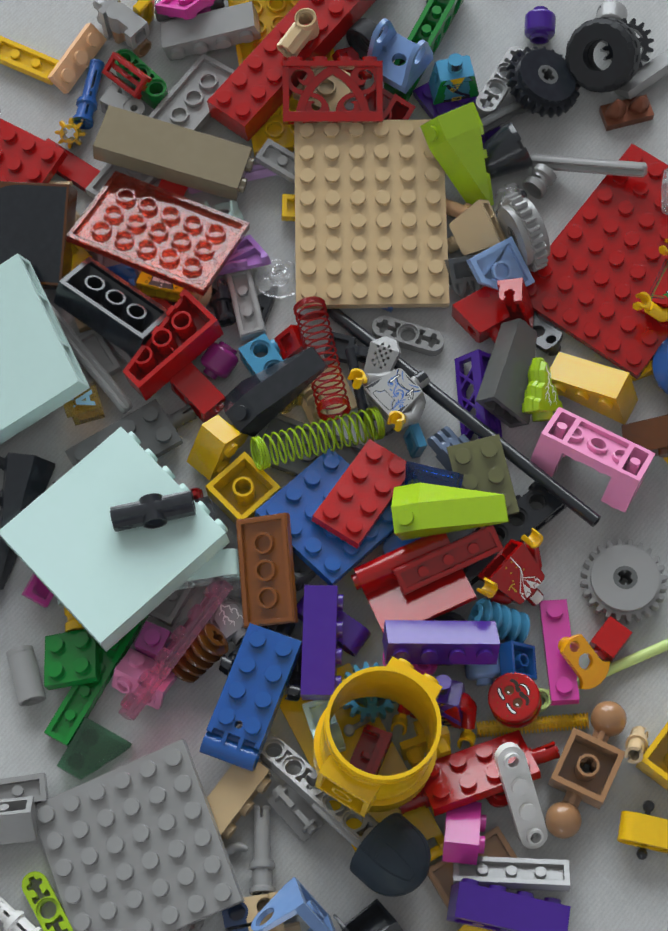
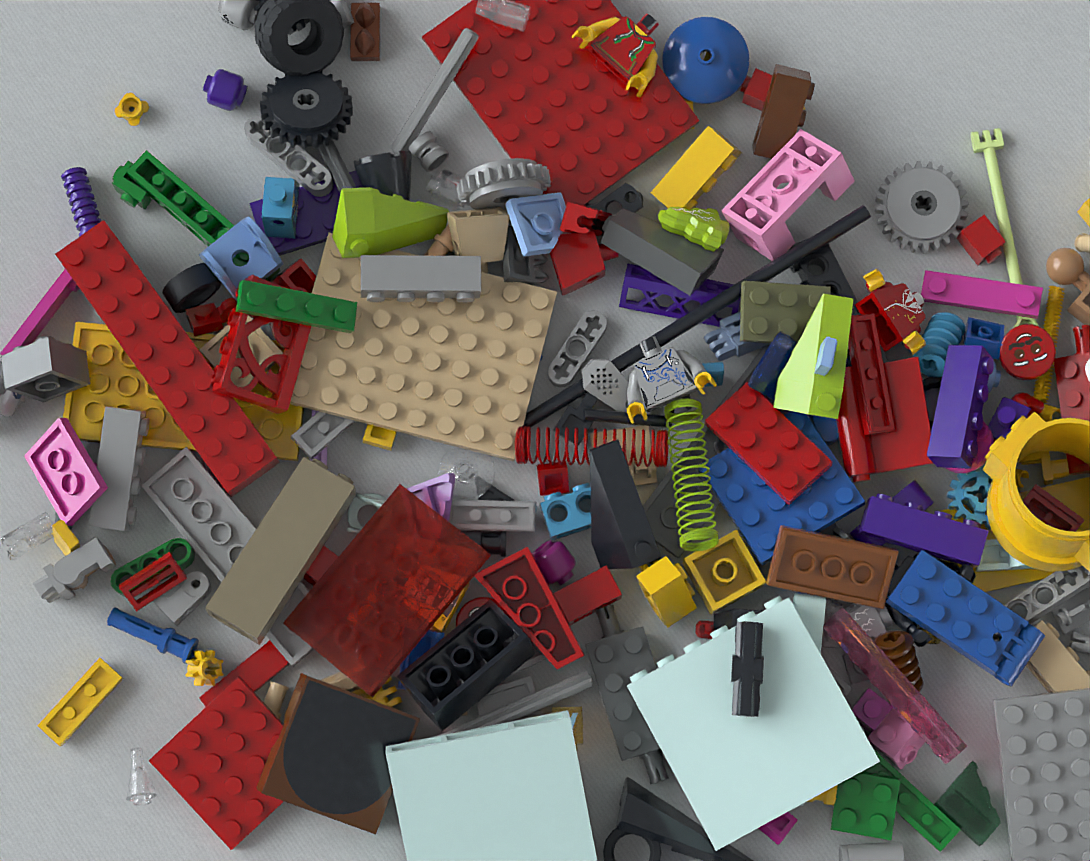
camera: 80 degrees left, 10 degrees up
light nougat plate [47,23,107,94] -> none
tan piece [276,8,319,58] -> none
light orange piece [558,634,610,689] -> none
none -> green plate [236,280,358,333]
none -> light grey brick [361,255,481,303]
none -> light blue tile [814,336,838,376]

